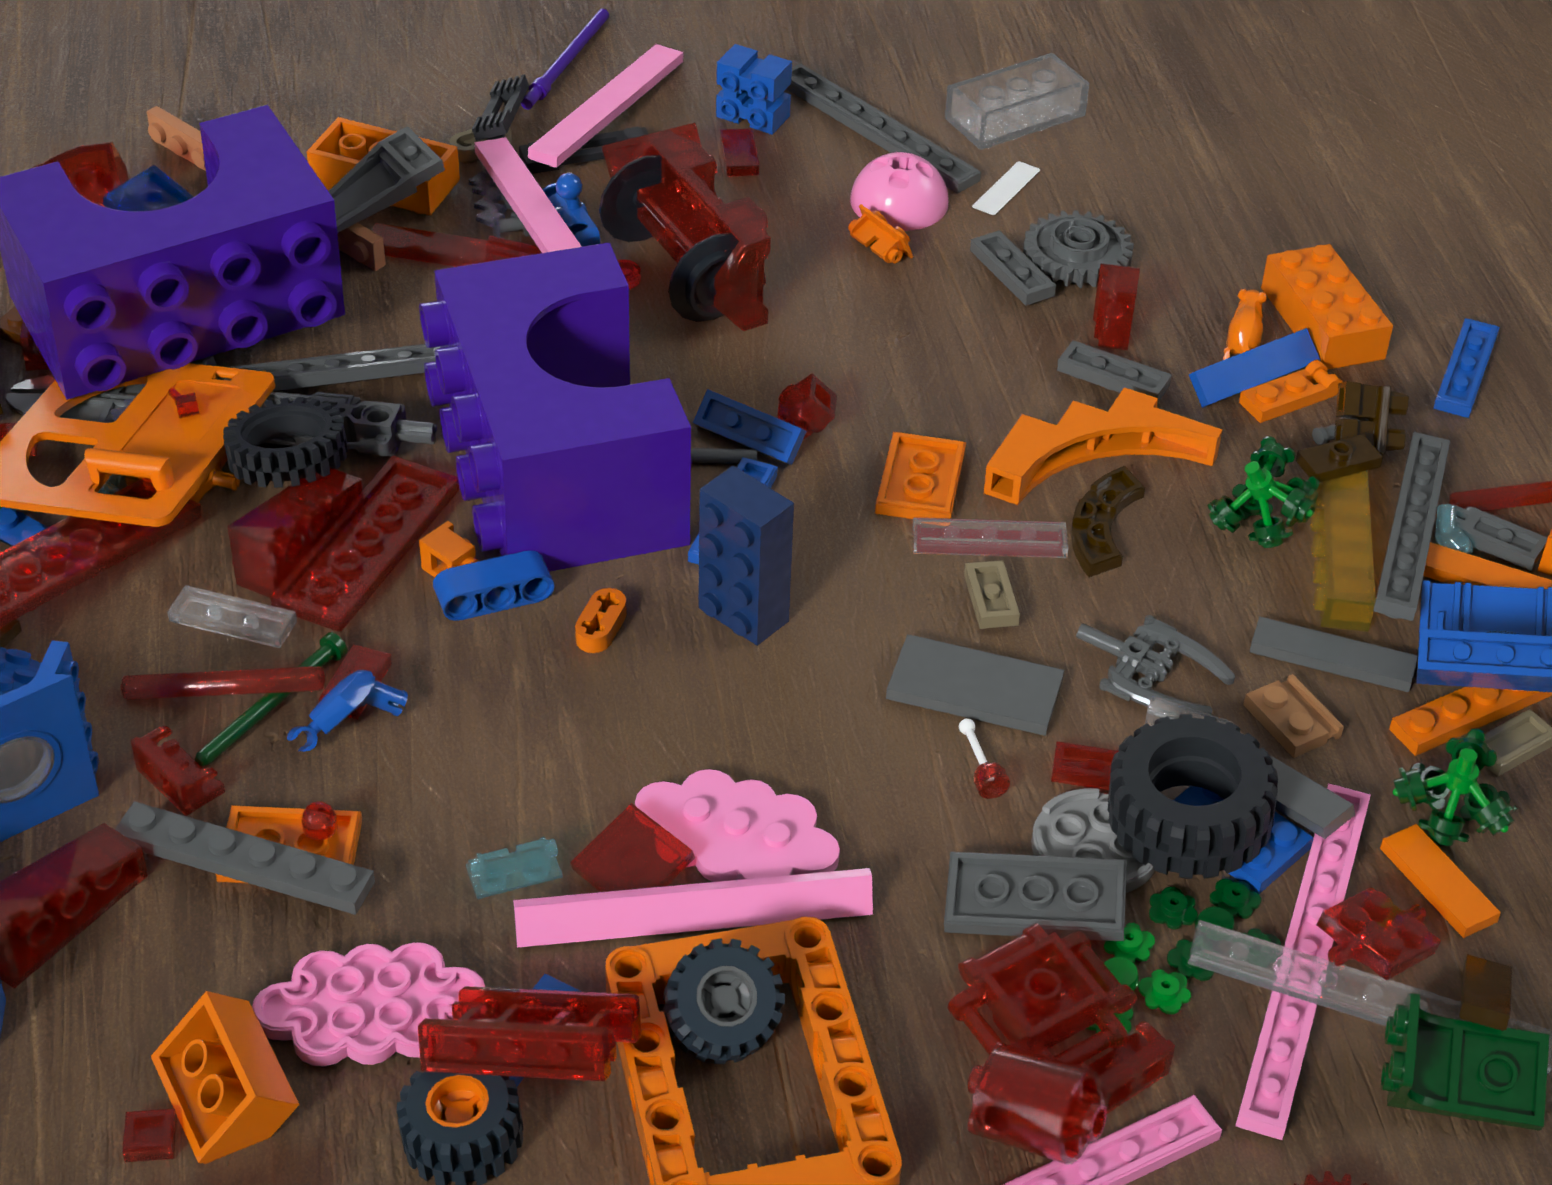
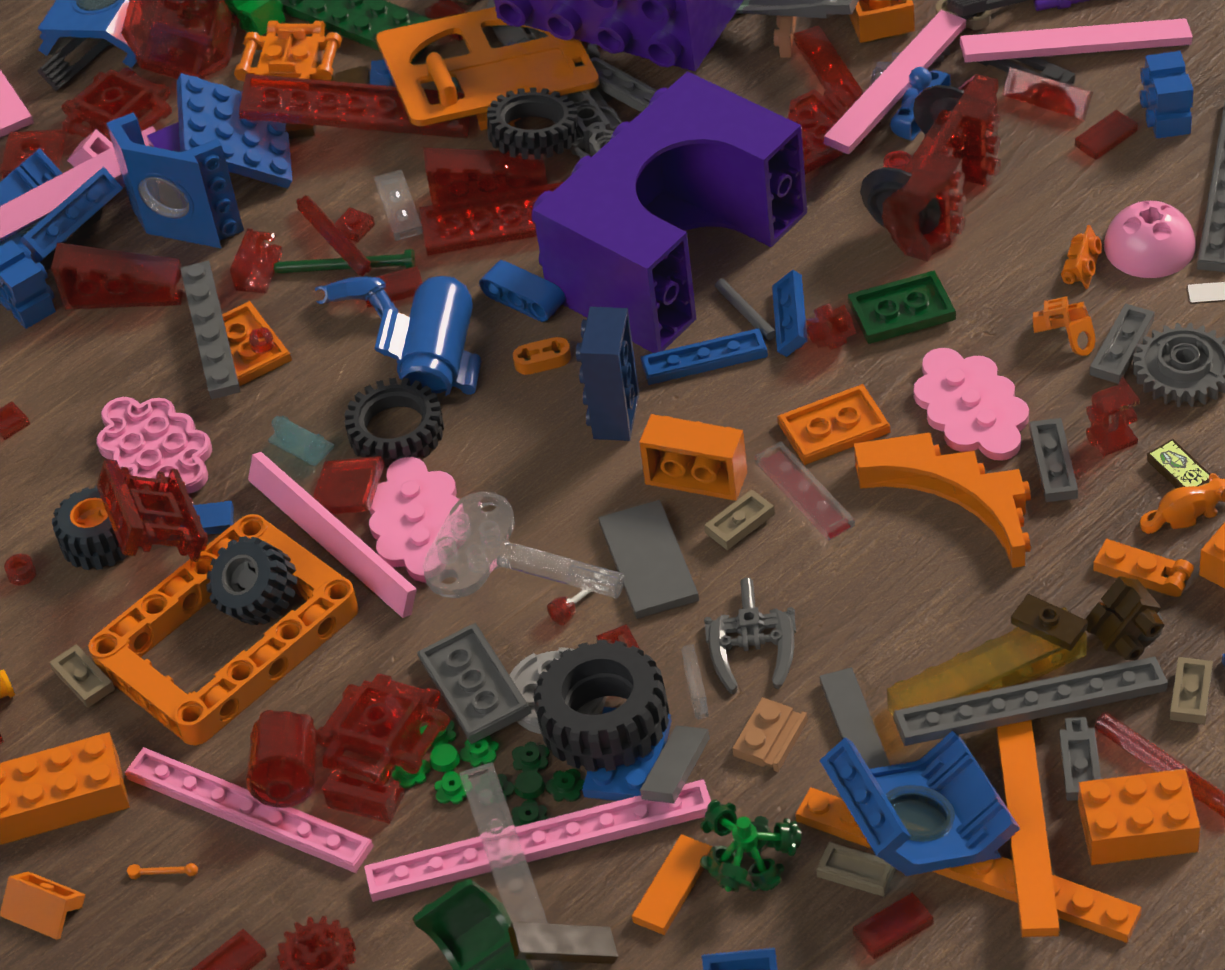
camera: 65 degrees right, 5 degrees up
orange slope [151,991,300,1164] -> none
clear red hand [168,388,200,418] -> none
orange brick [419,521,479,577] -> none
dark brown tile [1071,466,1145,577] -> none
blue tile [1189,328,1321,408] -> none
dark green plant [1207,436,1319,548] -> none
clear red plate [1316,887,1441,981] -> none
clear light blue arm [1435,504,1473,555] -> none
none -> clear red plate [333,207,375,243]
none -> black tyre [344,378,444,468]
none -> blue piece [374,276,482,395]
none -> clear piece [423,491,624,599]
none -> orange brick [639,414,747,501]
none -> dark green plate [848,270,956,344]
none -> bright pink plate [914,348,1029,461]
none -> orange piece [1033,296,1096,356]
none -> tile [1147,439,1210,488]
none -> dark tan plate [1170,657,1213,724]

